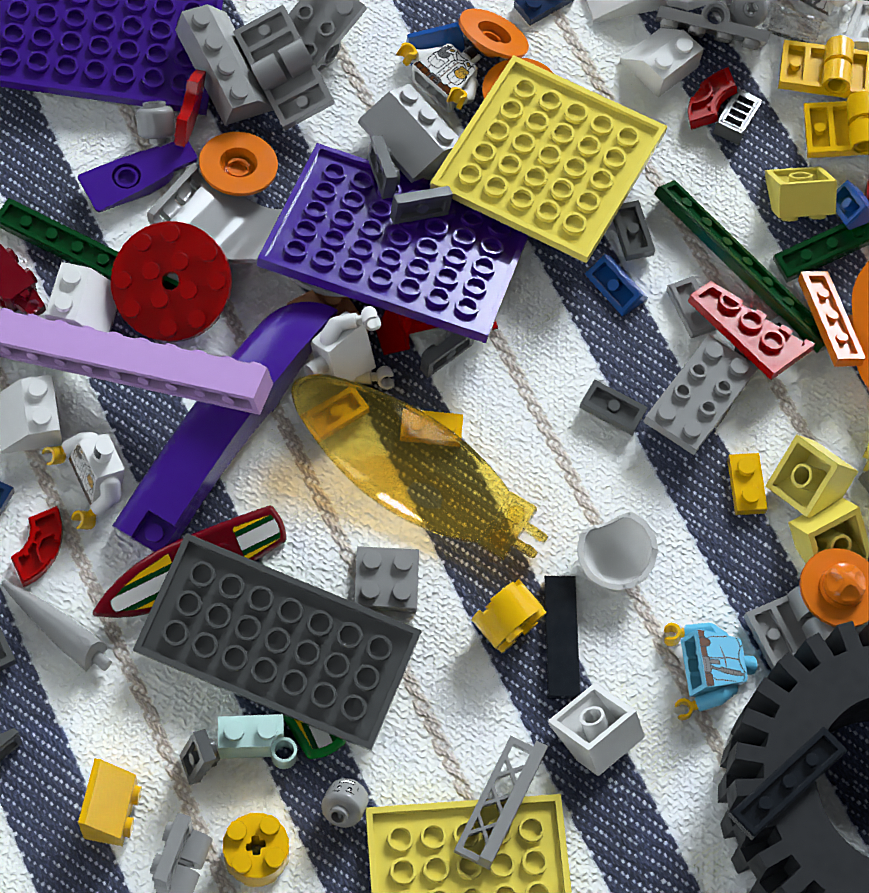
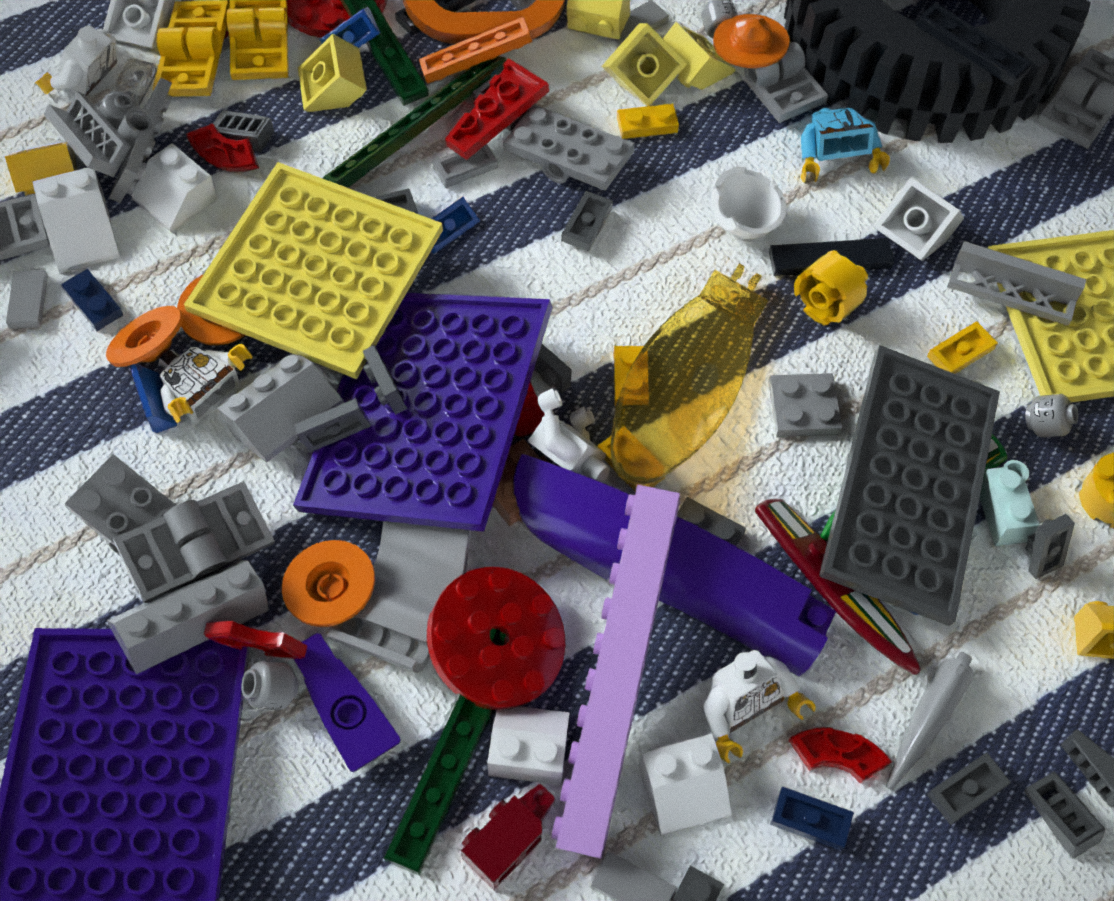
camera: 90 degrees left, 5 degrees down
none -> dark grey plate [677,497,746,547]
none -> yellow plate [927,321,998,374]

